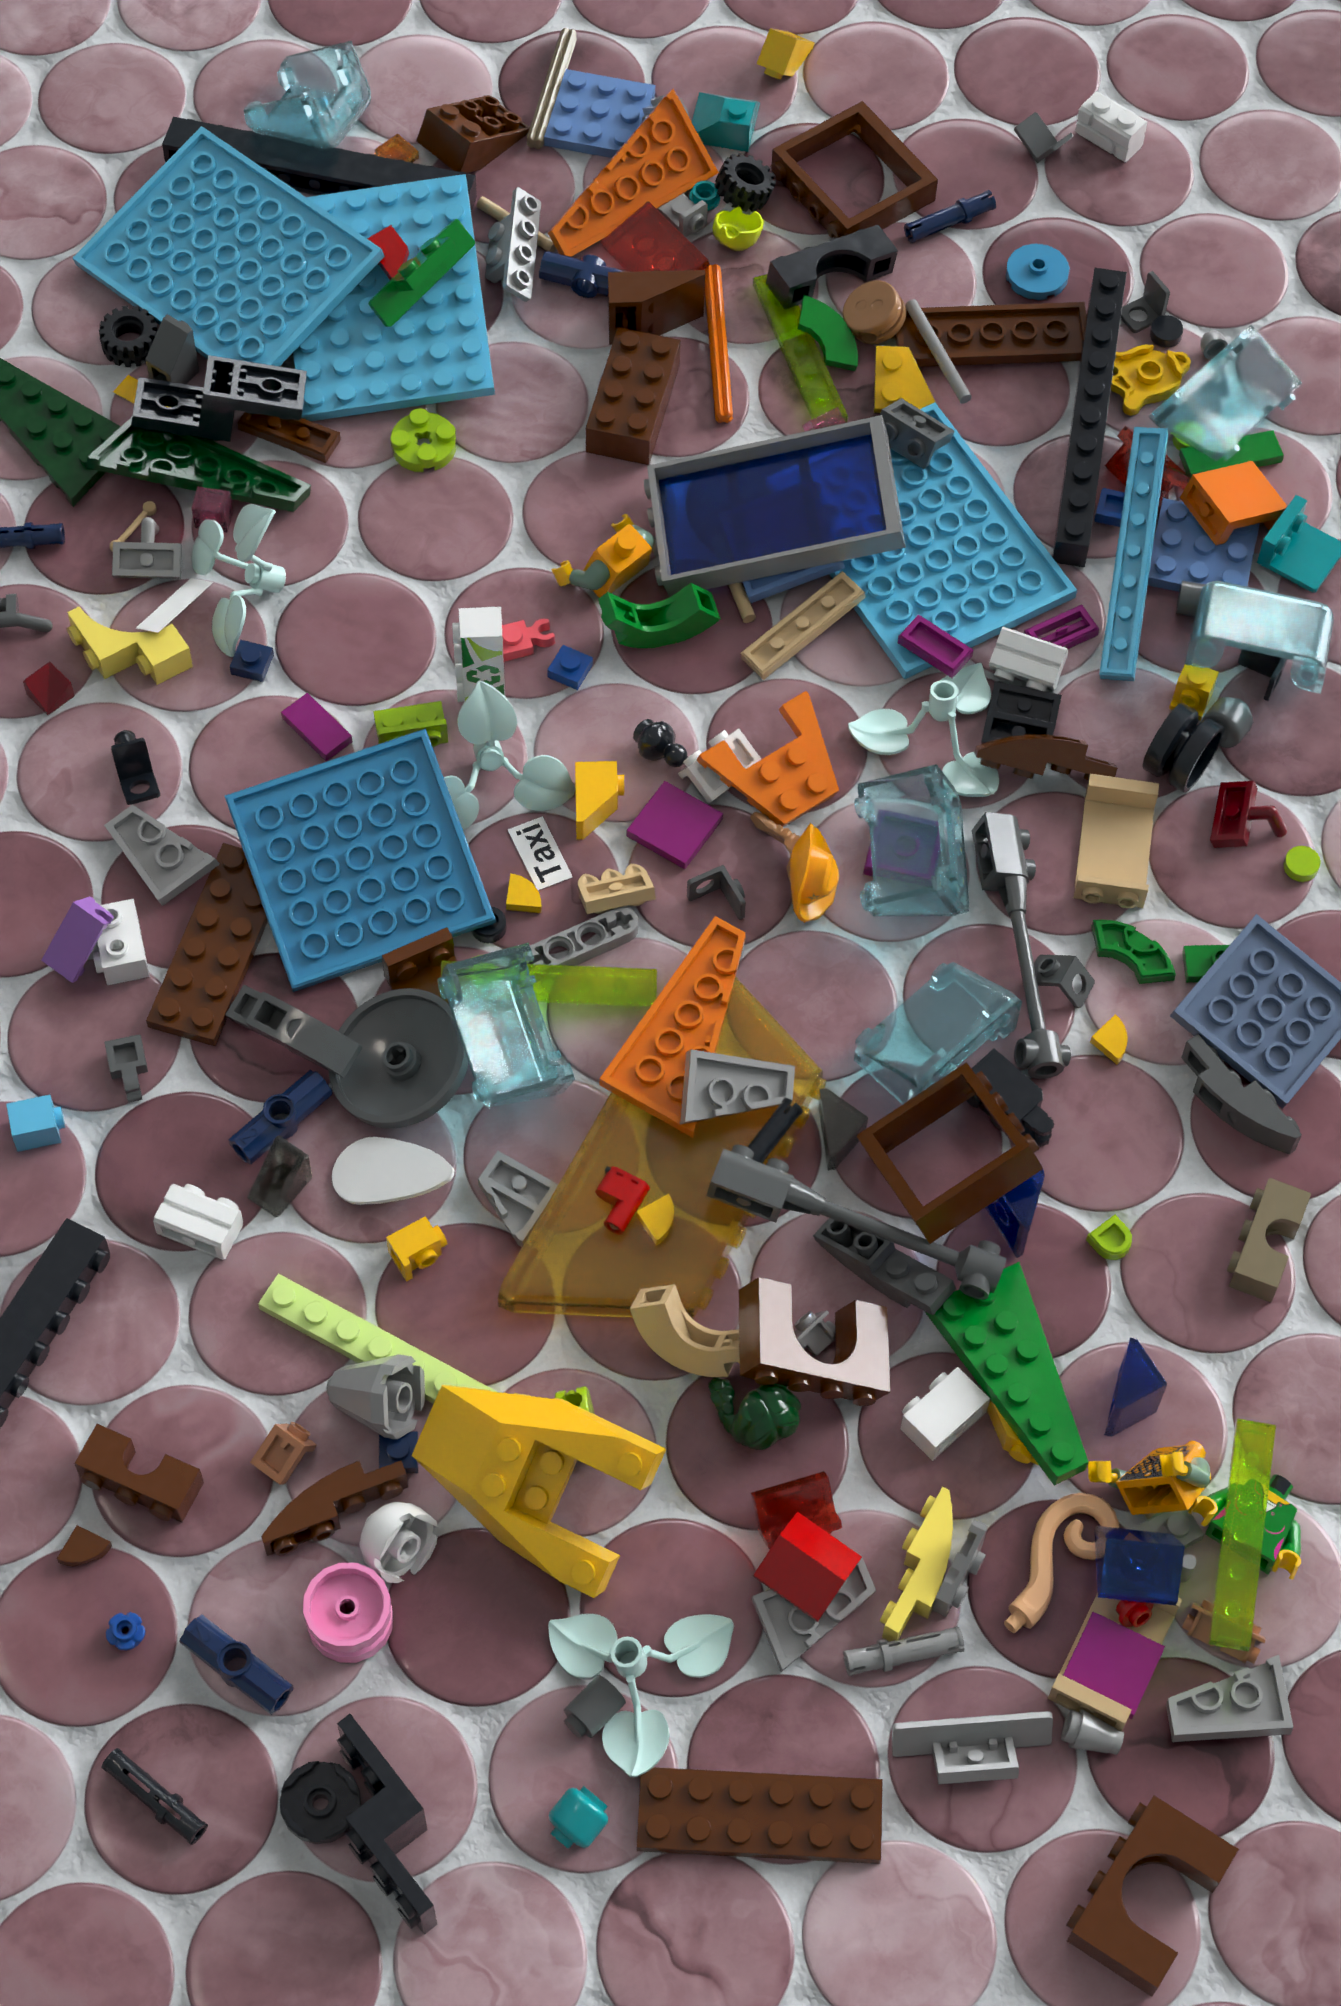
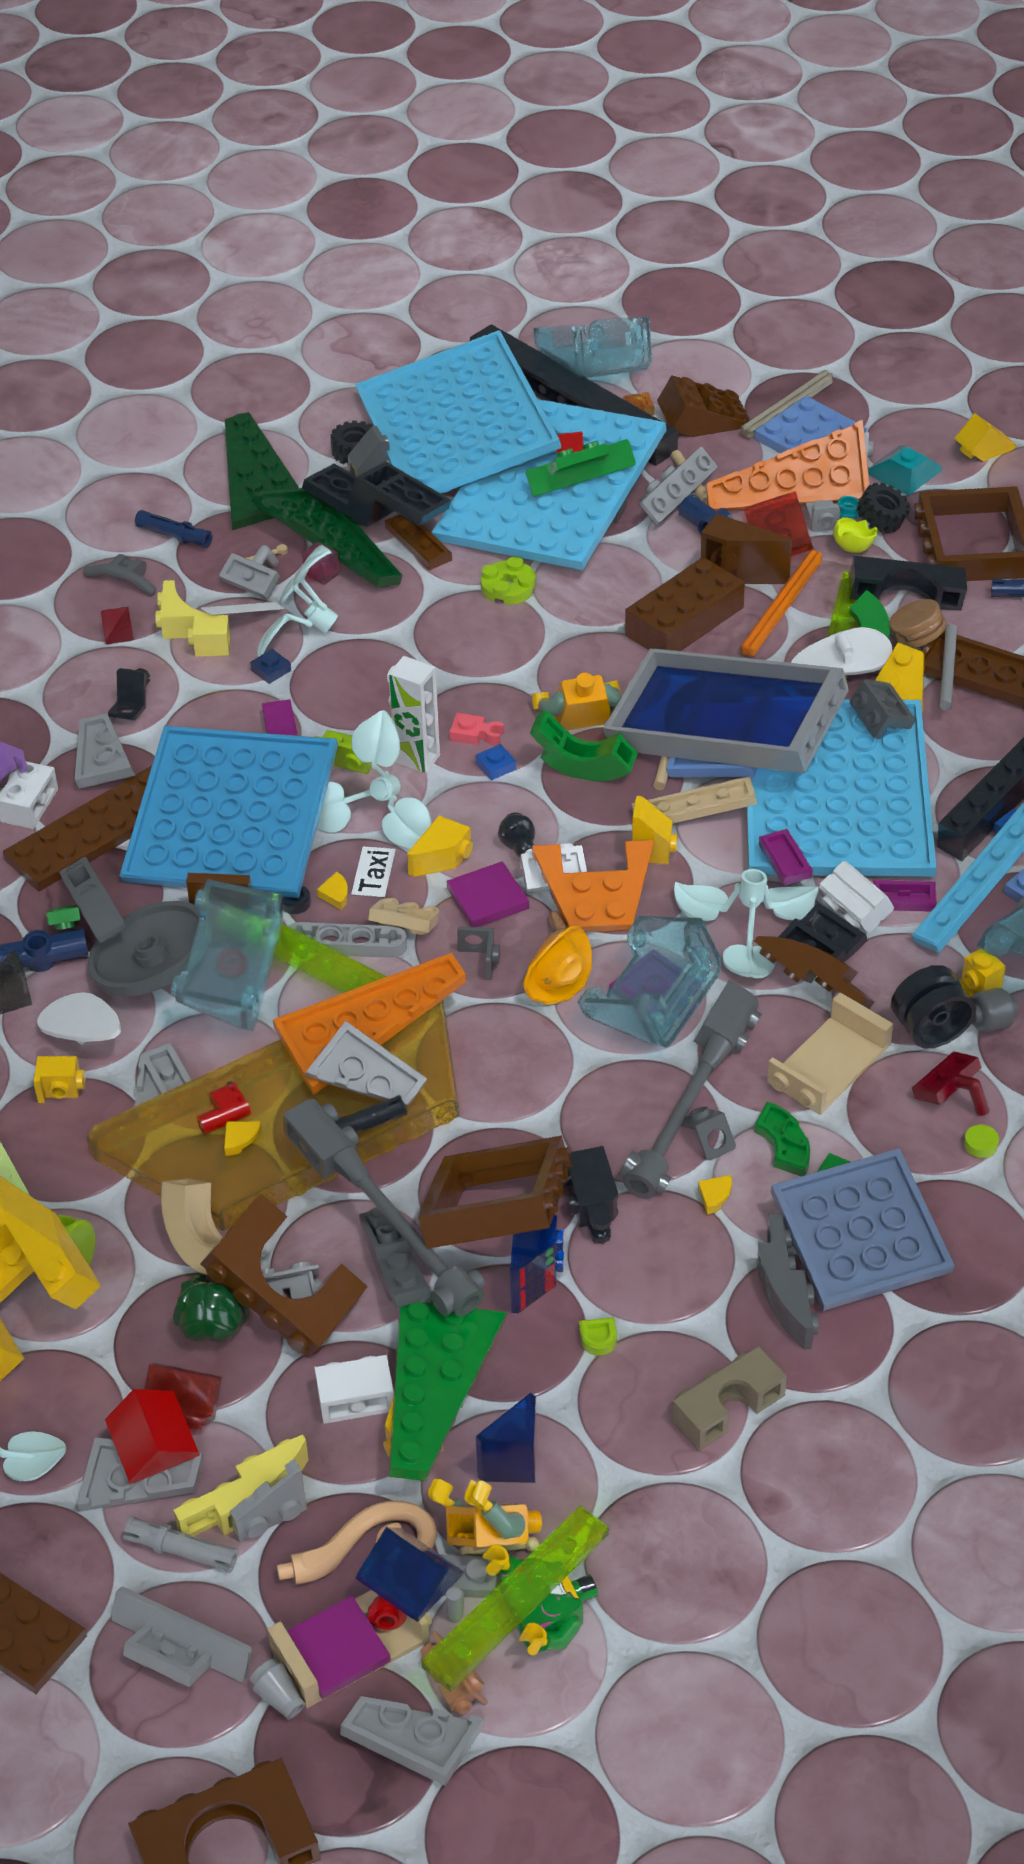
camera: 35 degrees right, 15 degrees down
clear smoke slope [818,1088,868,1171] -> none
clear light blue windscreen [854,962,1022,1105] -> none
none -> green plate [46,904,80,930]
none -> yellow slope [632,796,678,864]
none -> white shield [791,627,892,675]

